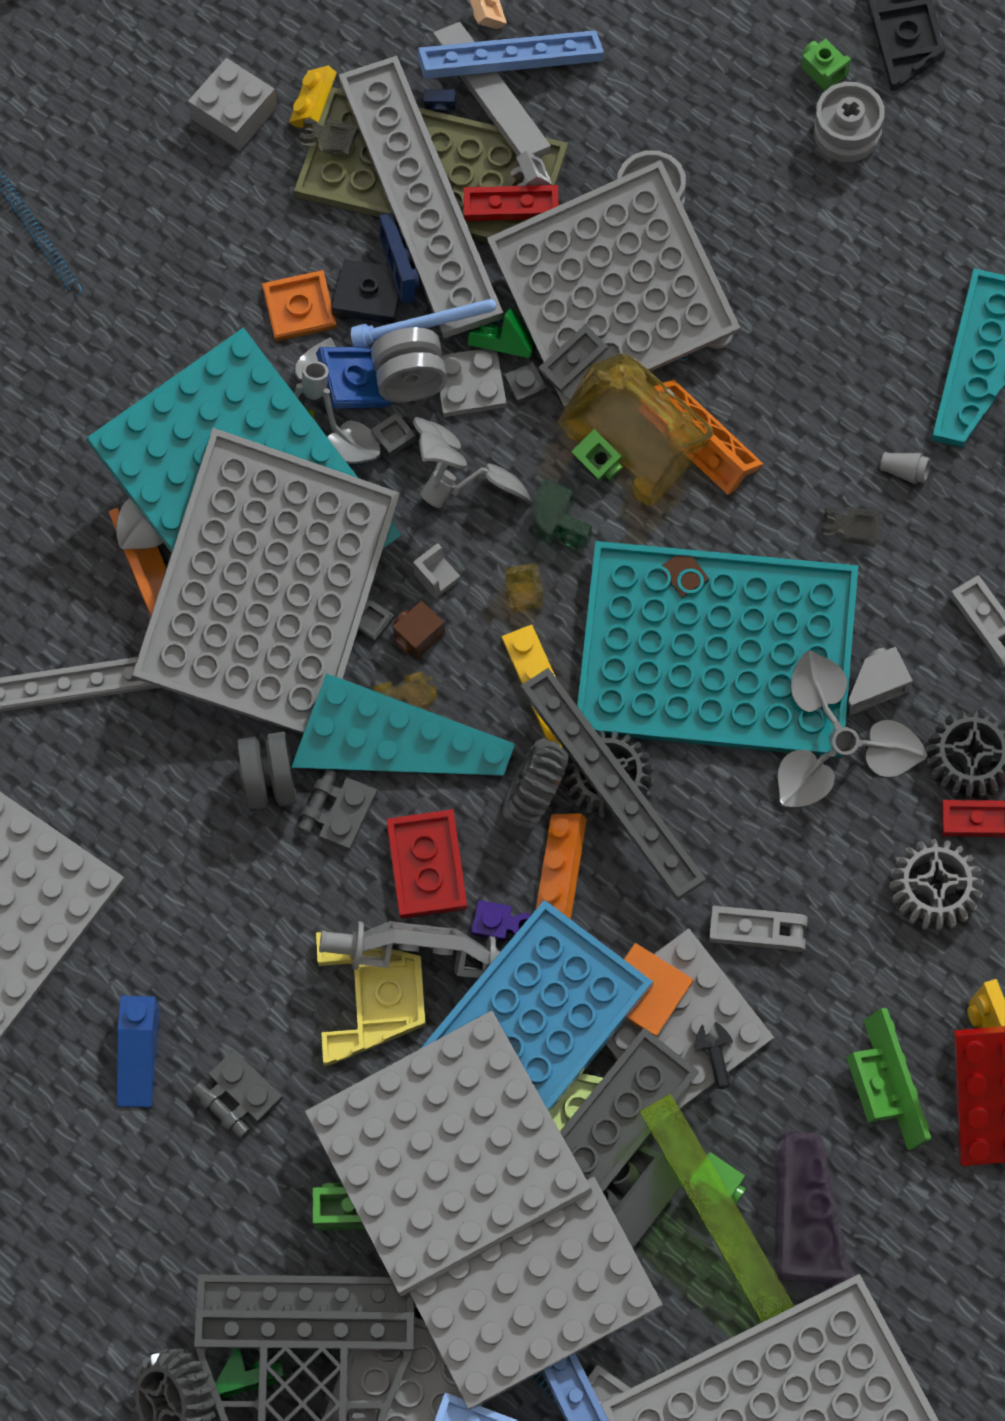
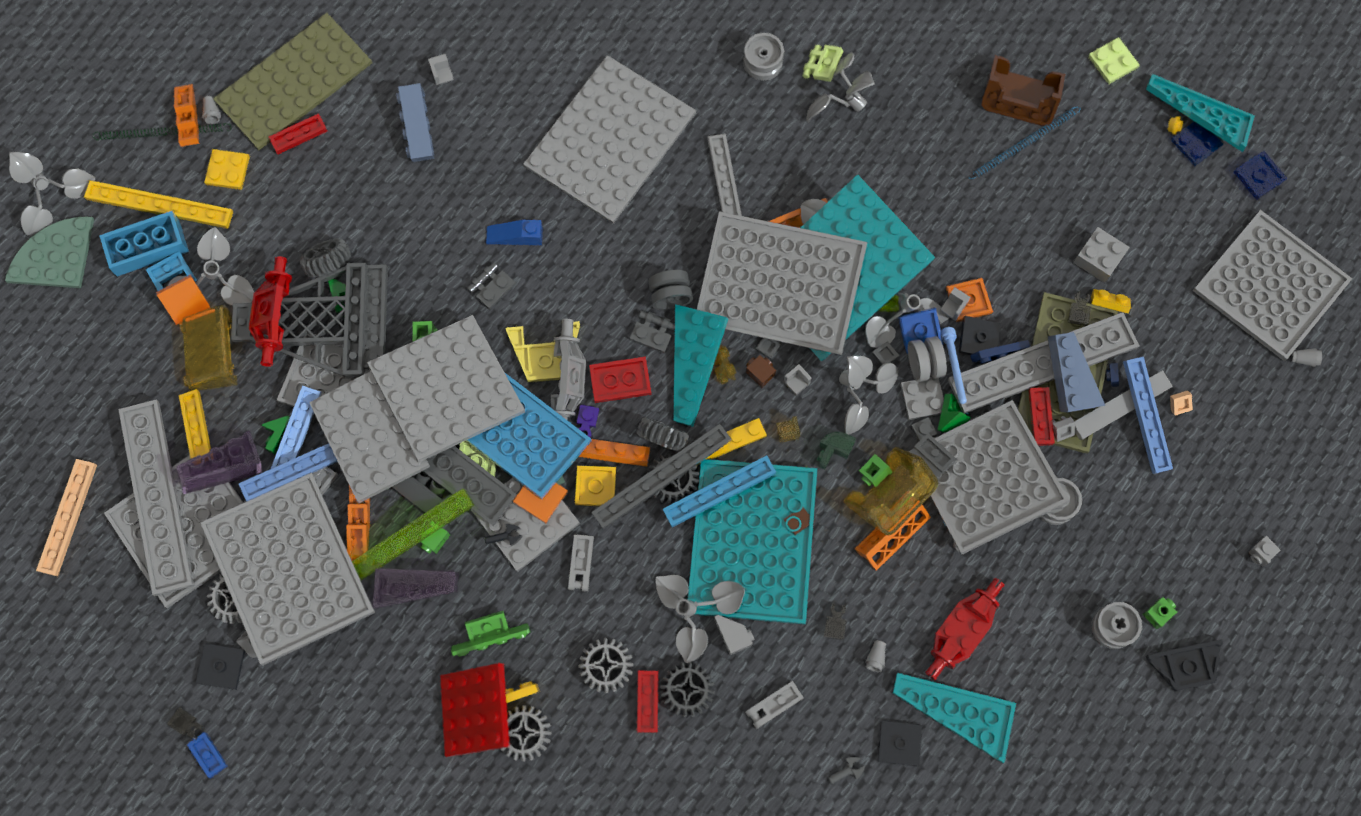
camera: 85 degrees right, 5 degrees up
none -> orange slope [346,485,370,564]
none -> yellow plate [575,466,616,506]
none -> dark azure plate [663,456,776,527]
none -> red plate [925,578,1005,680]
none -> light grey panel [940,287,971,321]
none -> sand blue wedge [1048,332,1105,412]

